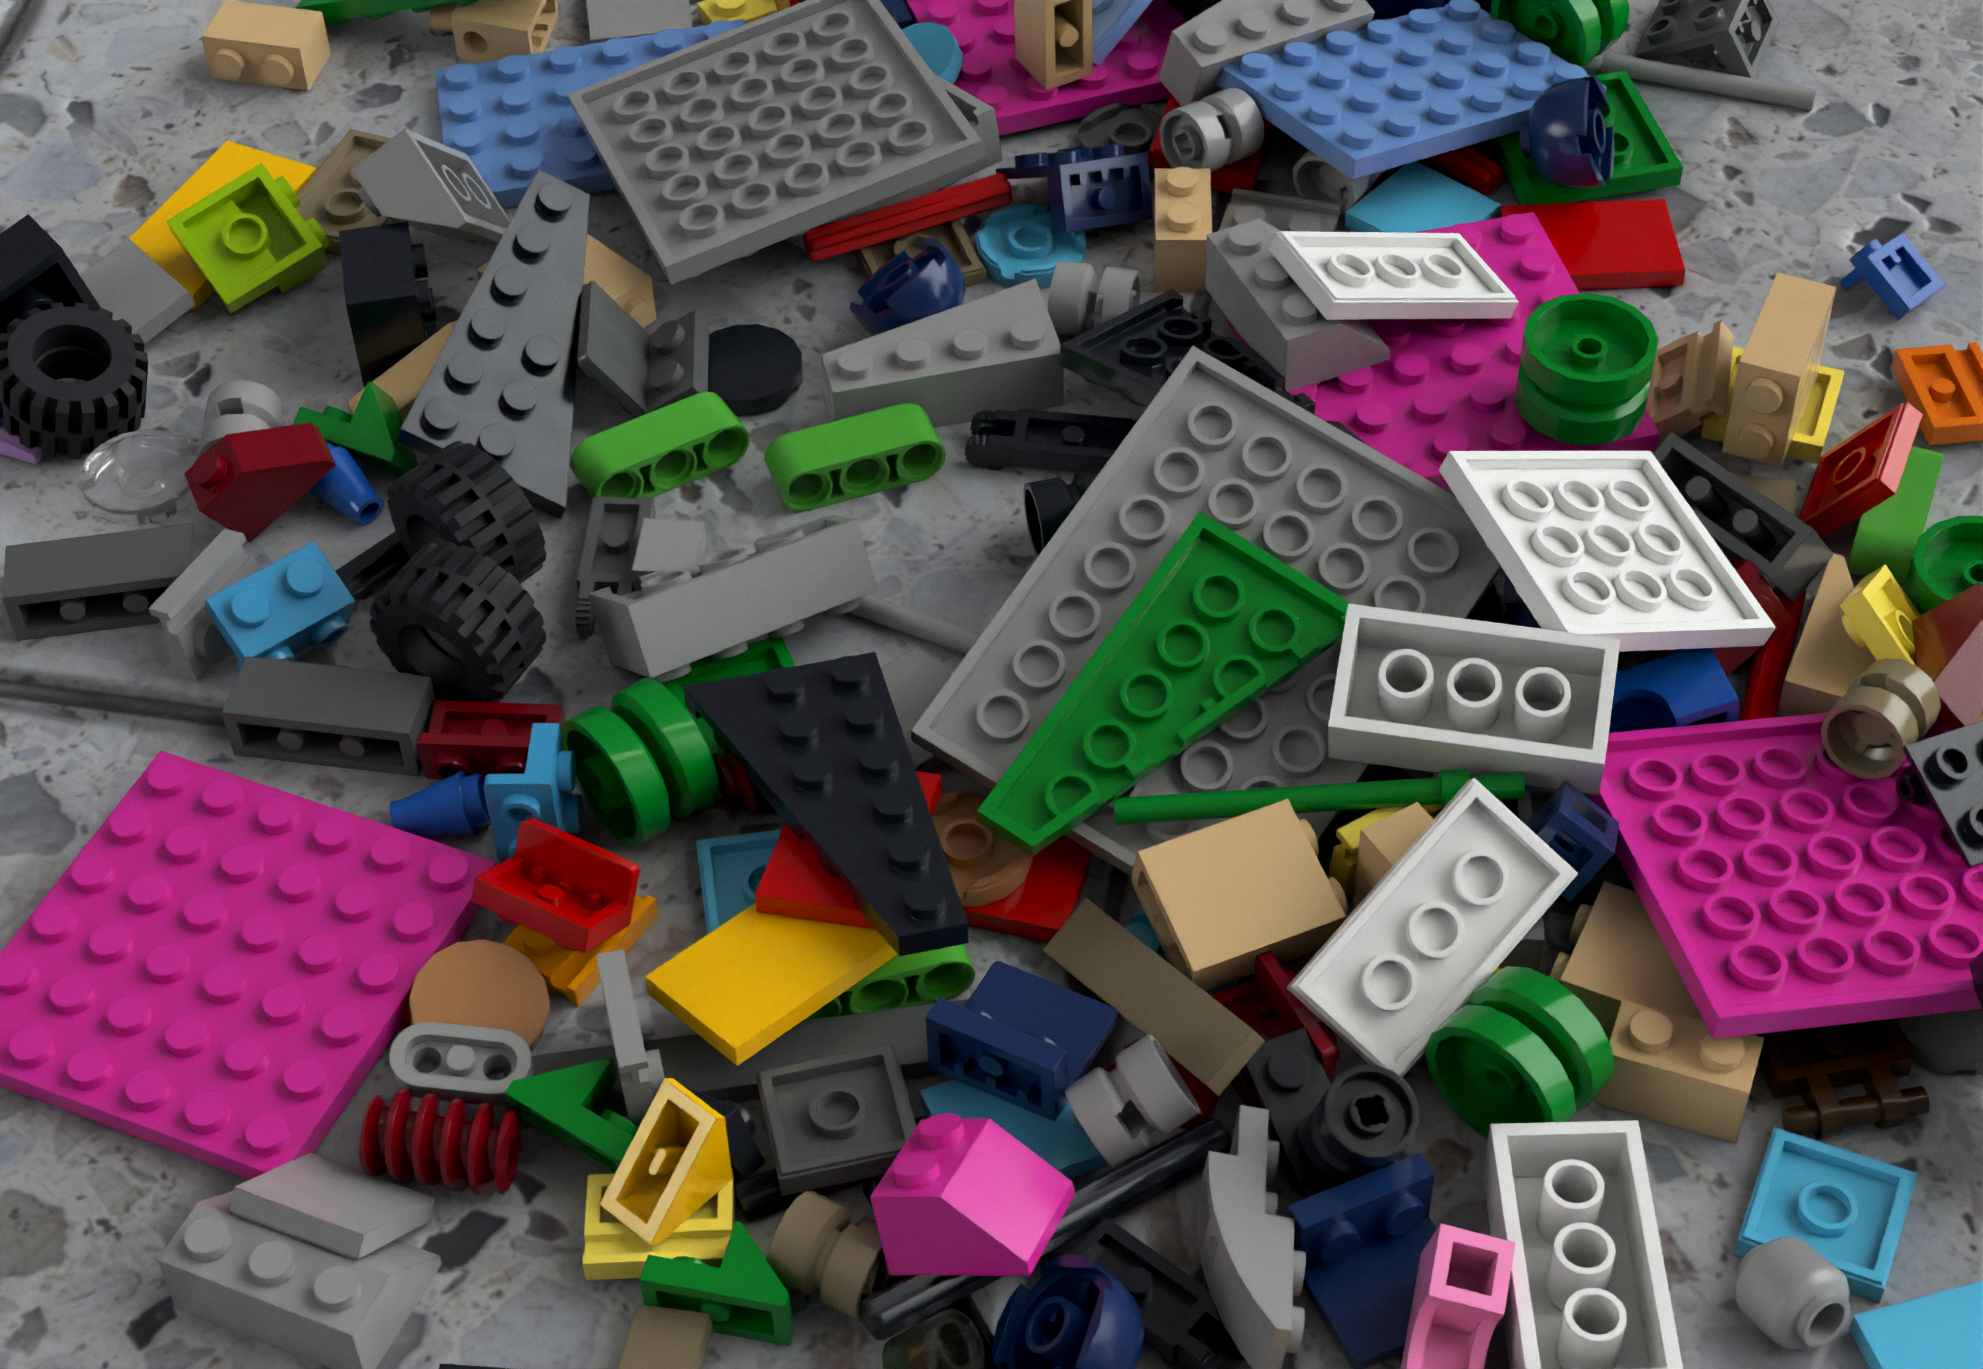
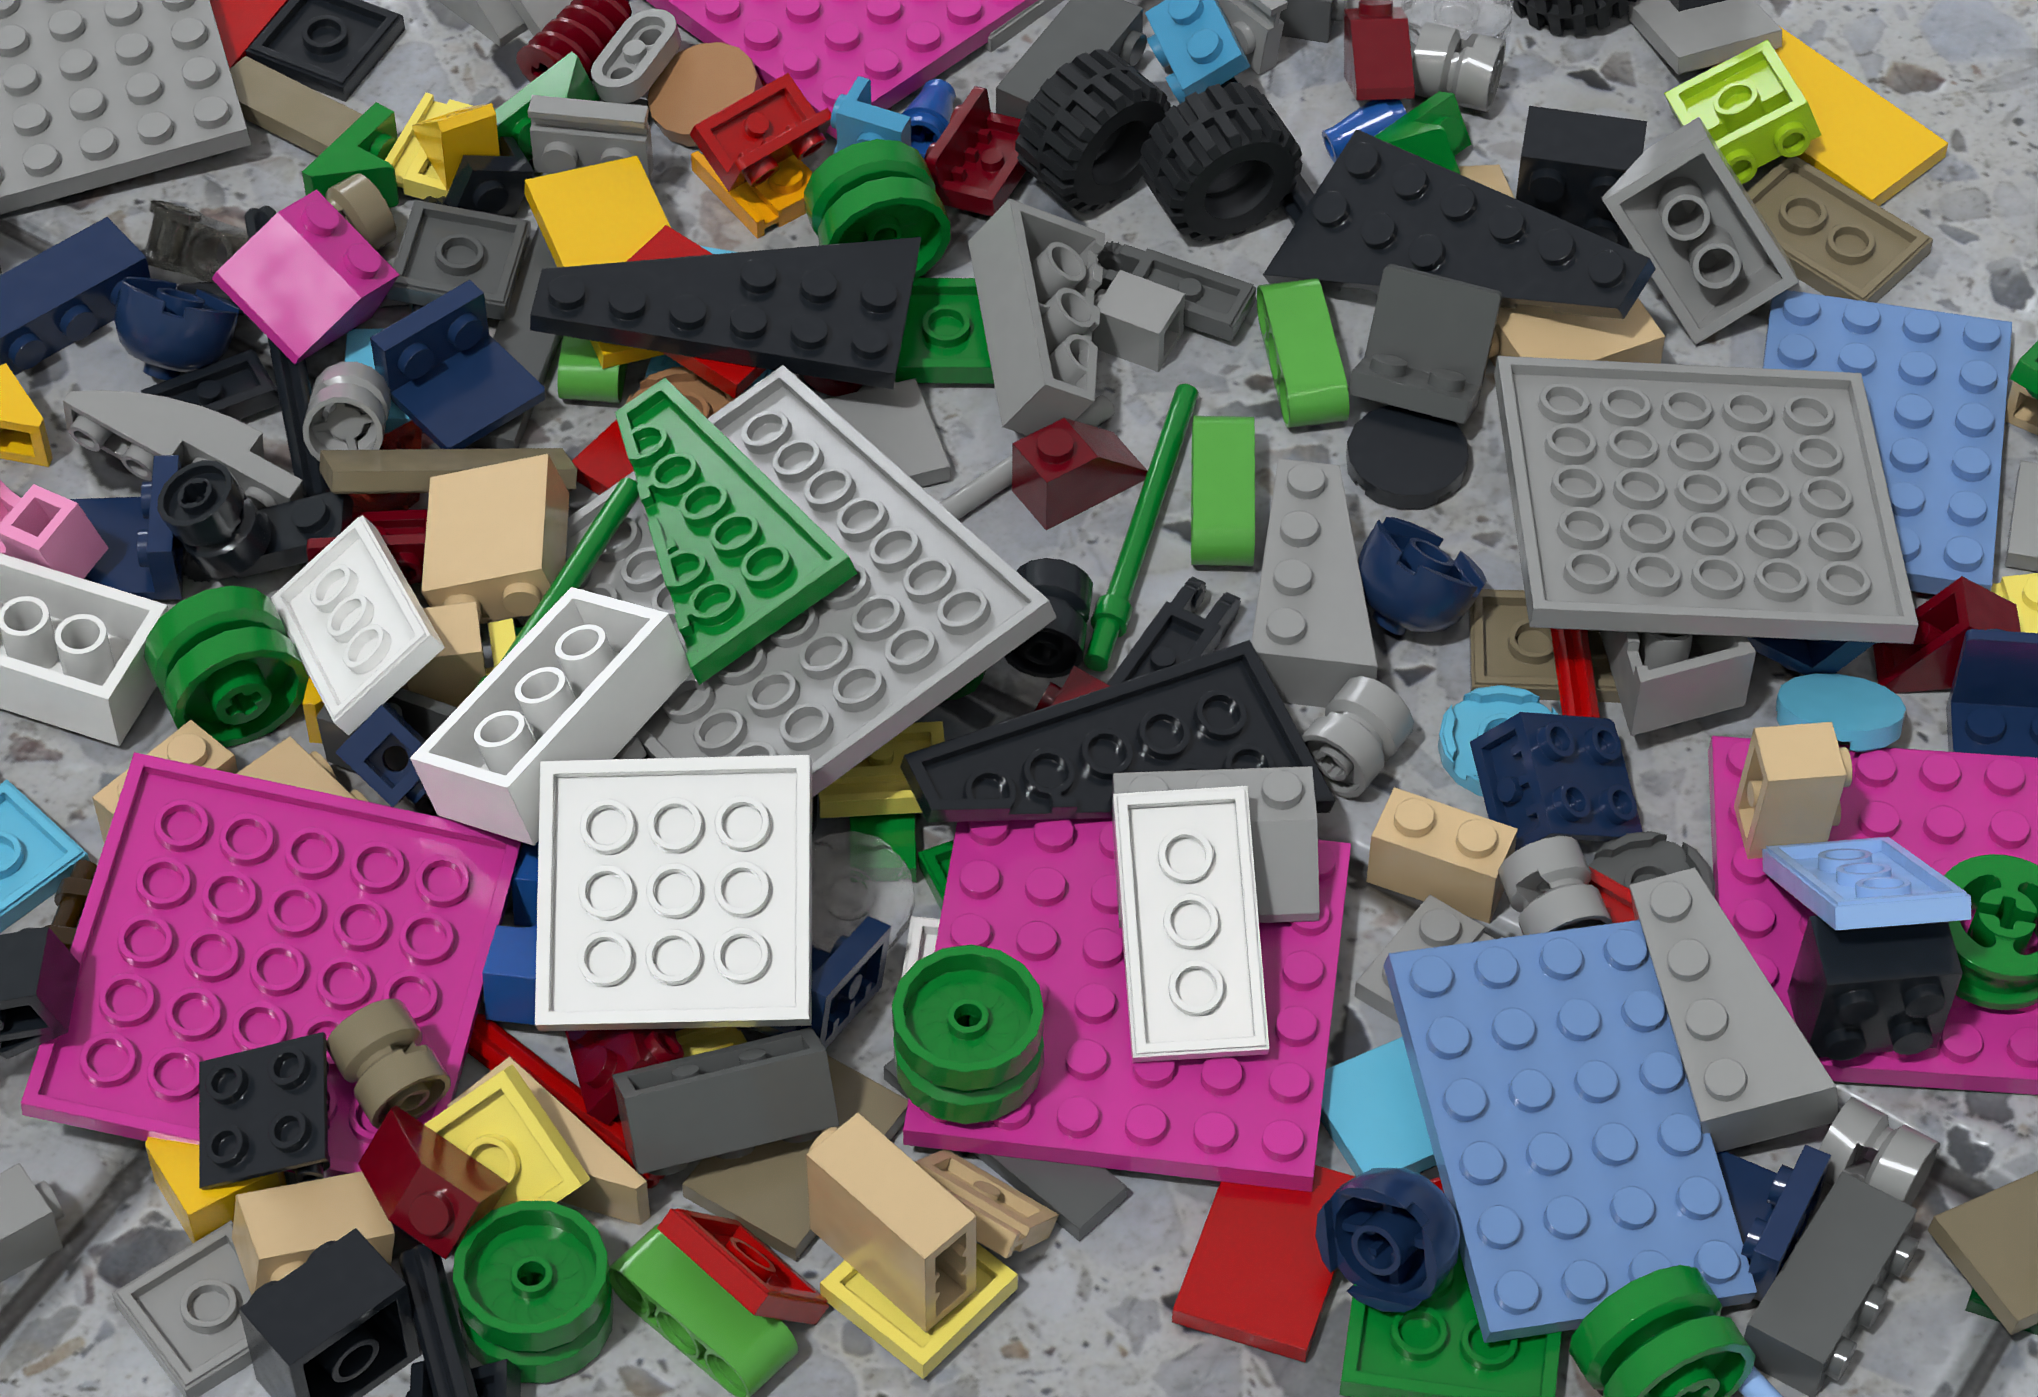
camera: 110 degrees right, 5 degrees up
none -> dark red slope [1012,418,1148,530]
none -> green bar [1084,384,1199,672]

